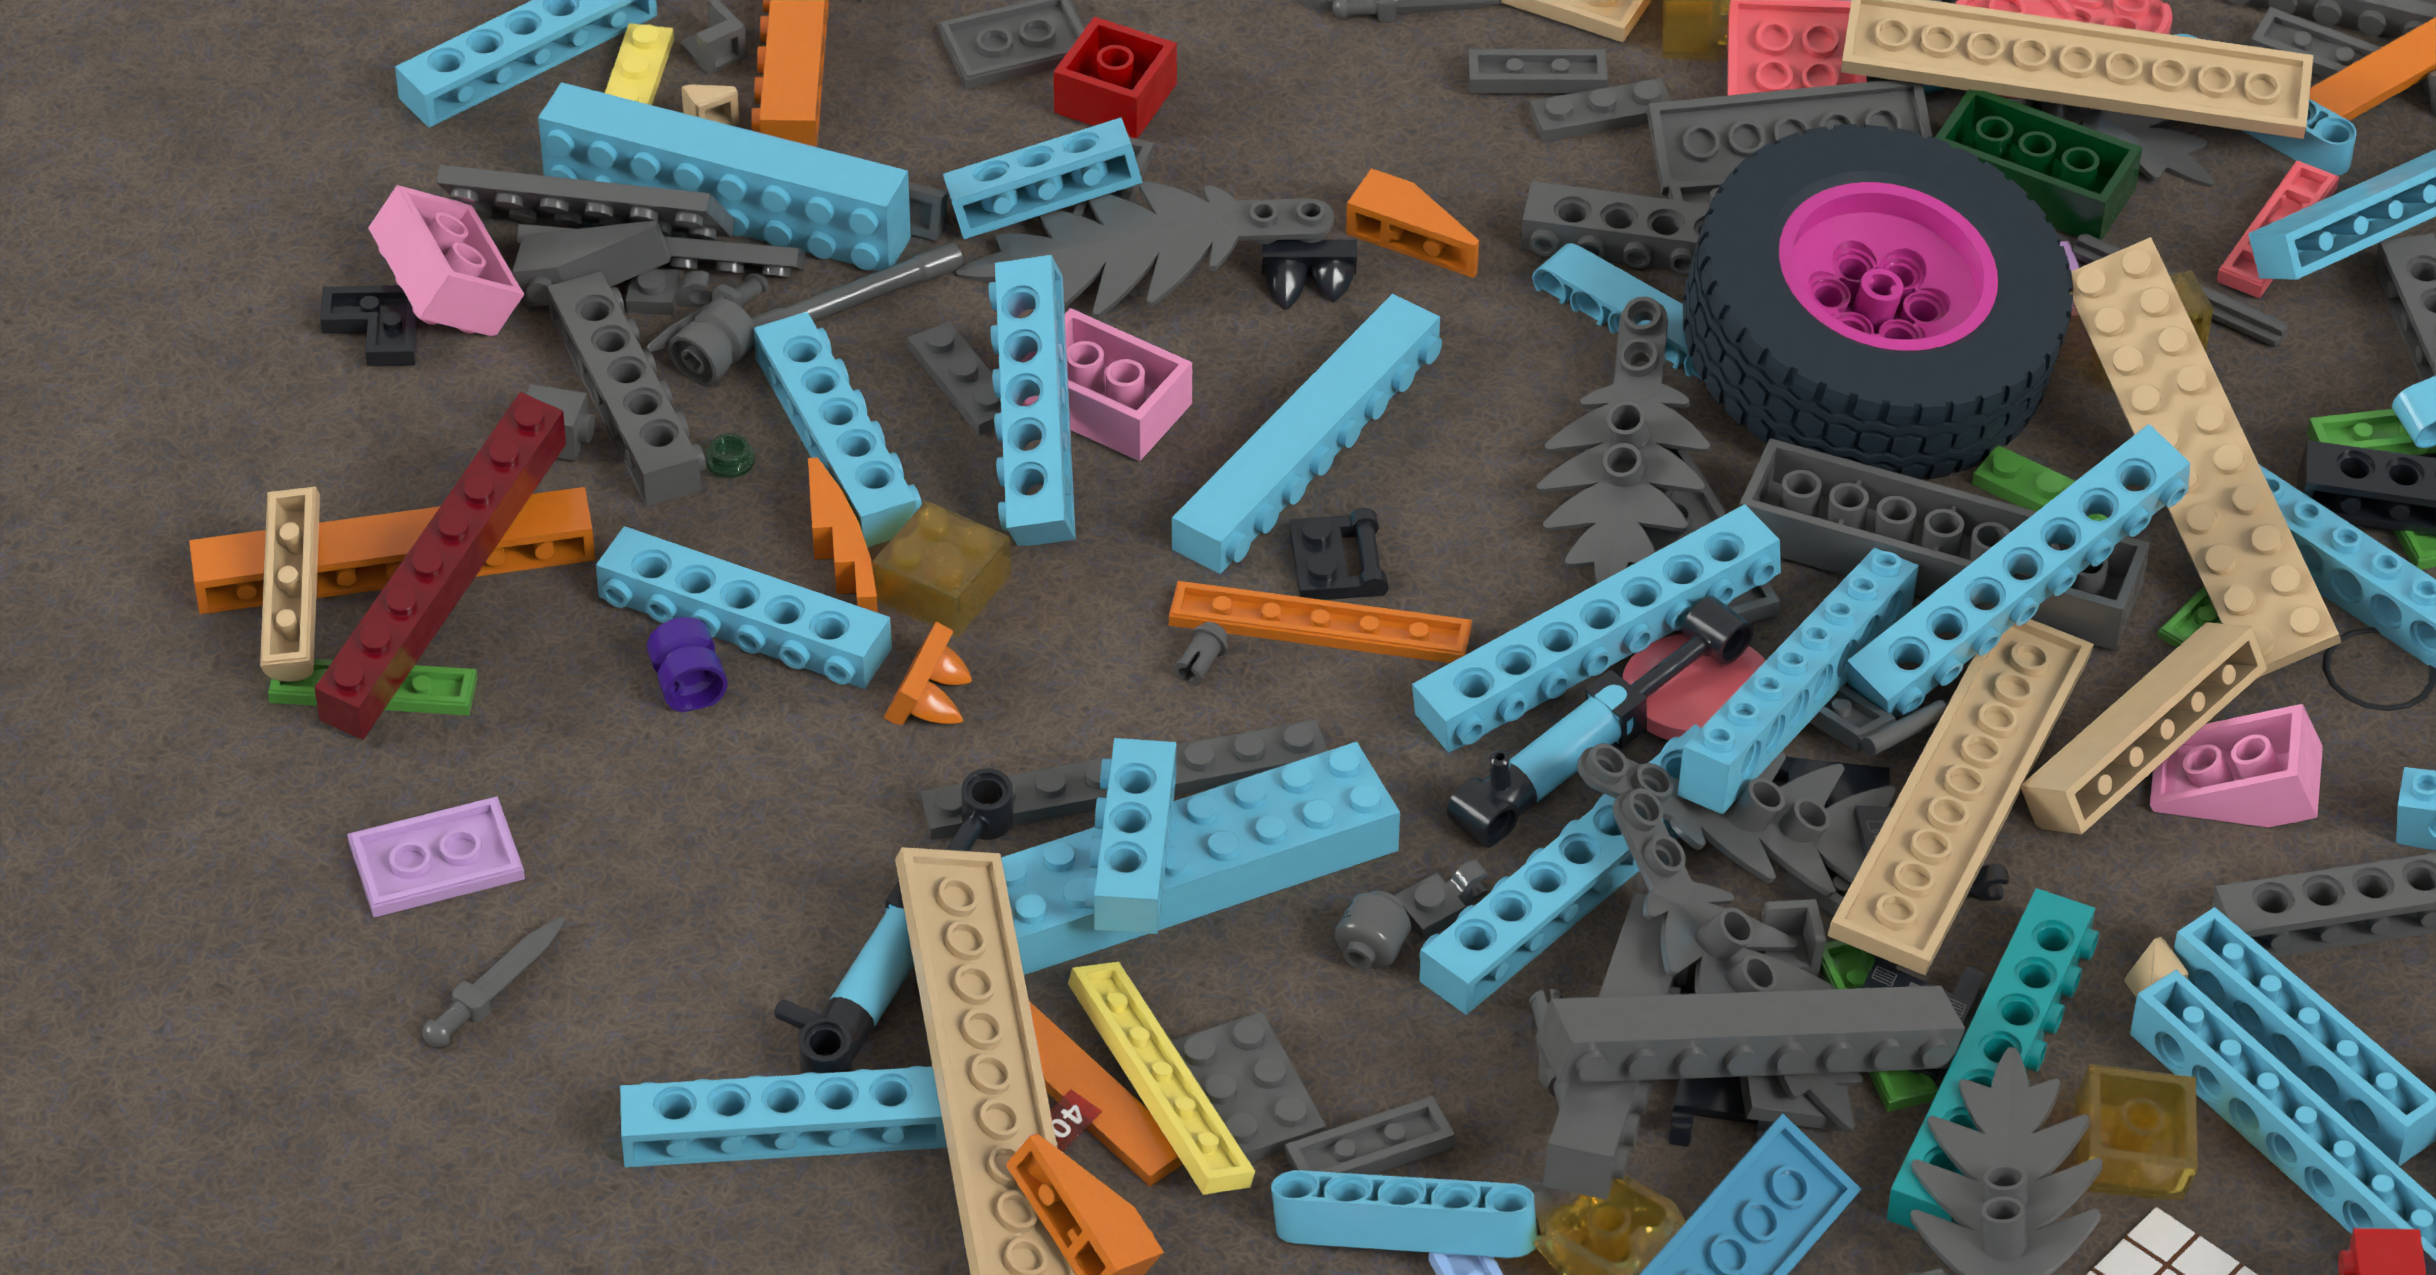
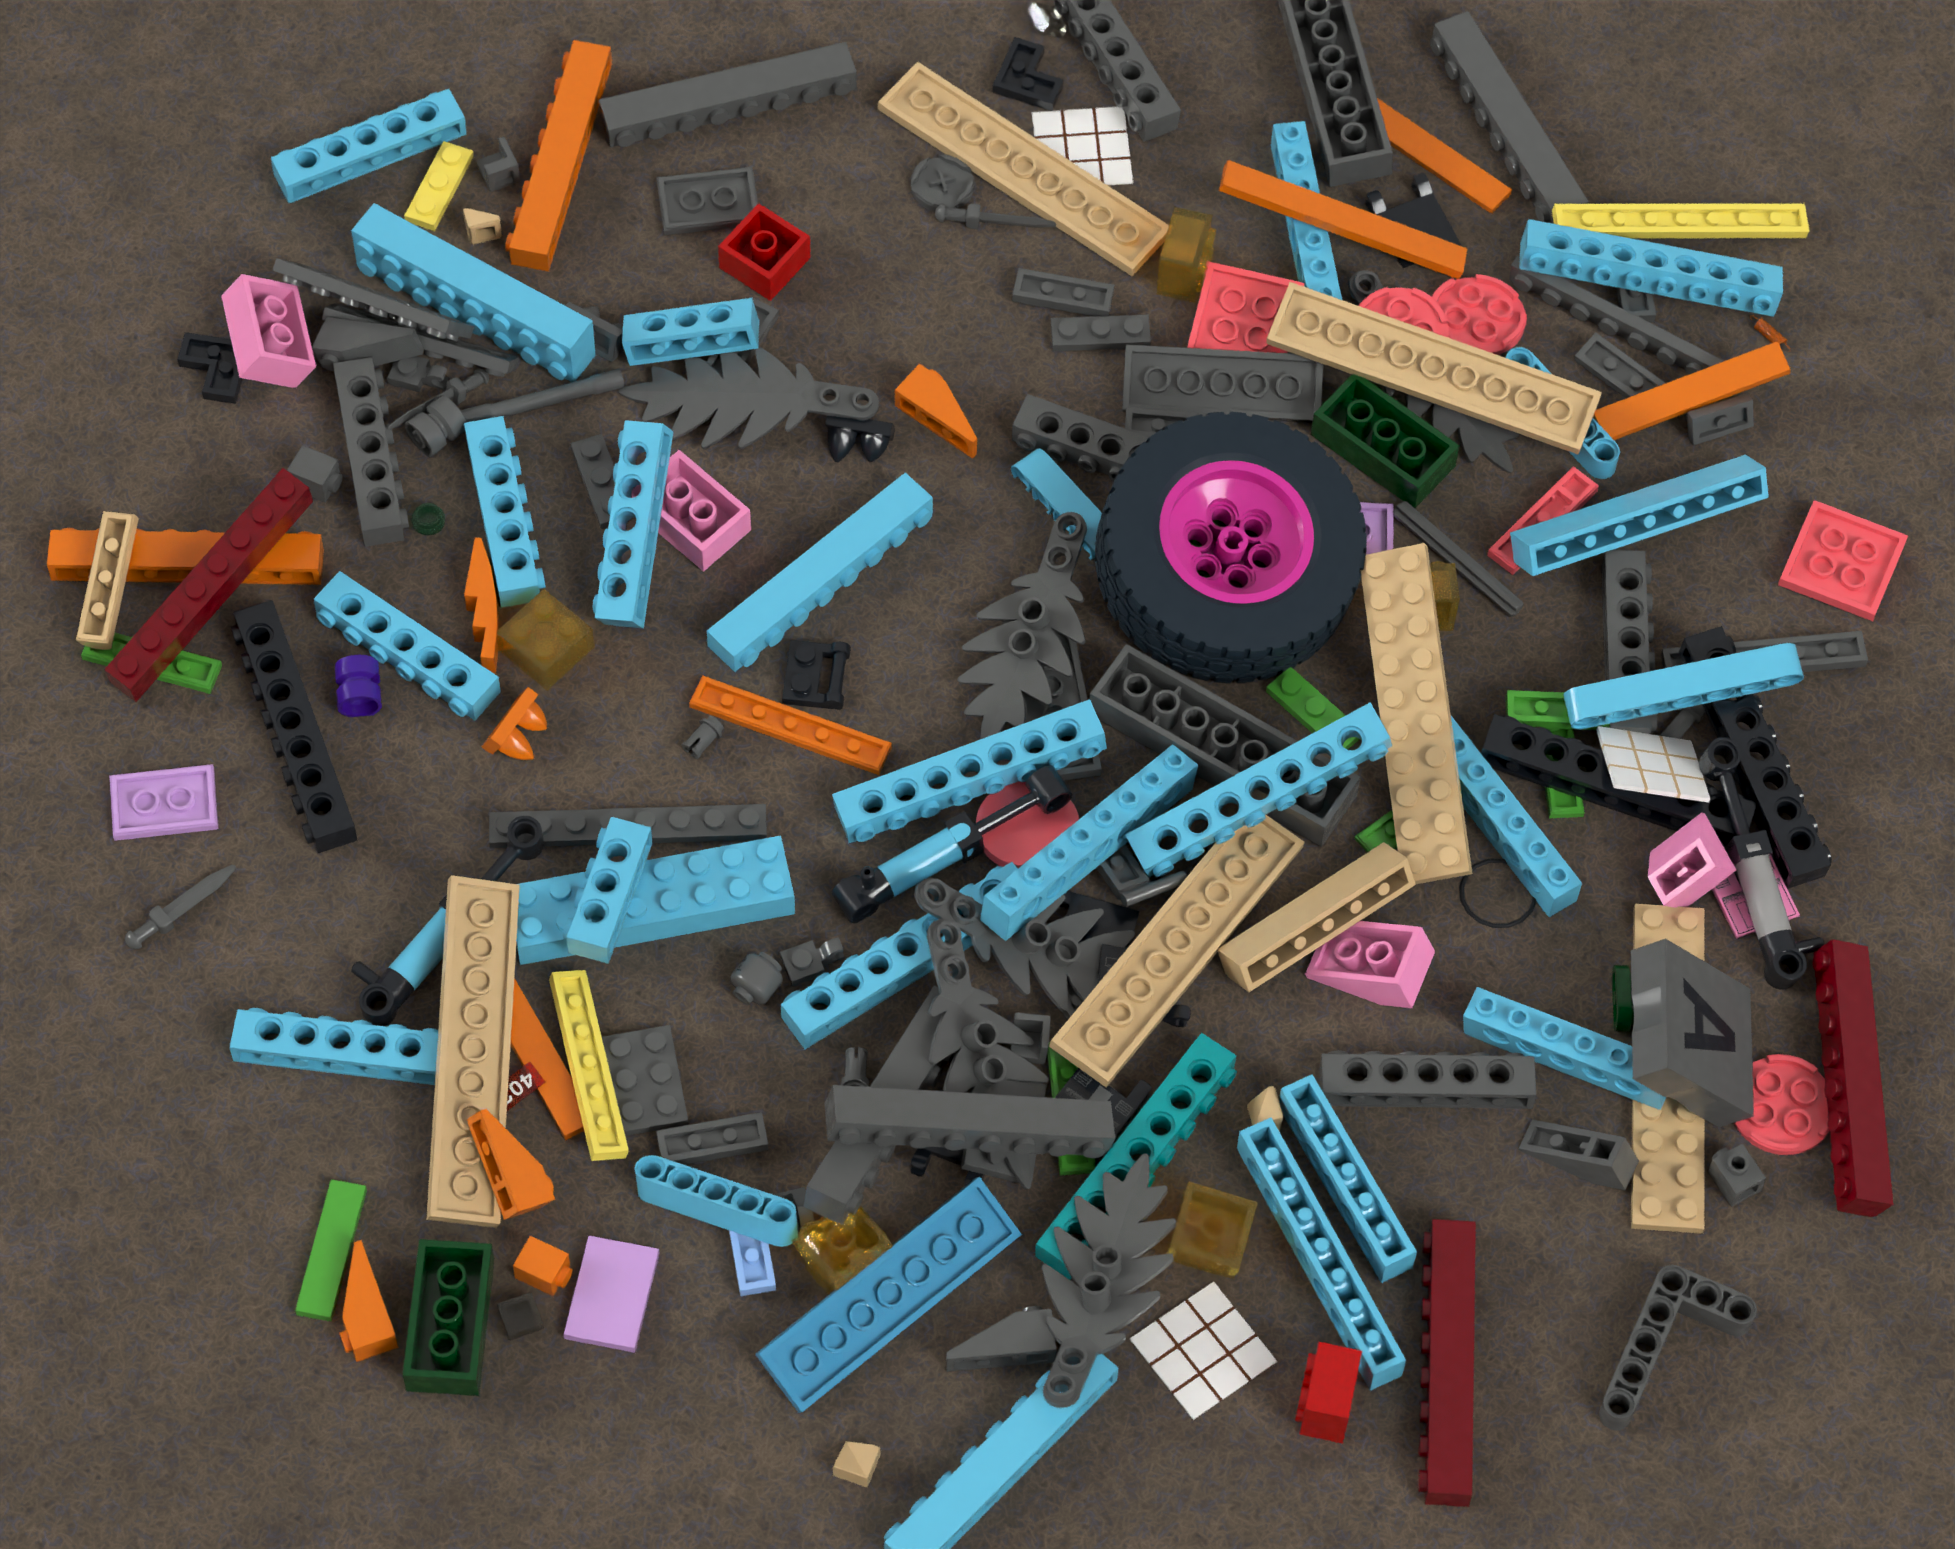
camera: 10 degrees right, 15 degrees up
none -> black brick [231,600,358,853]

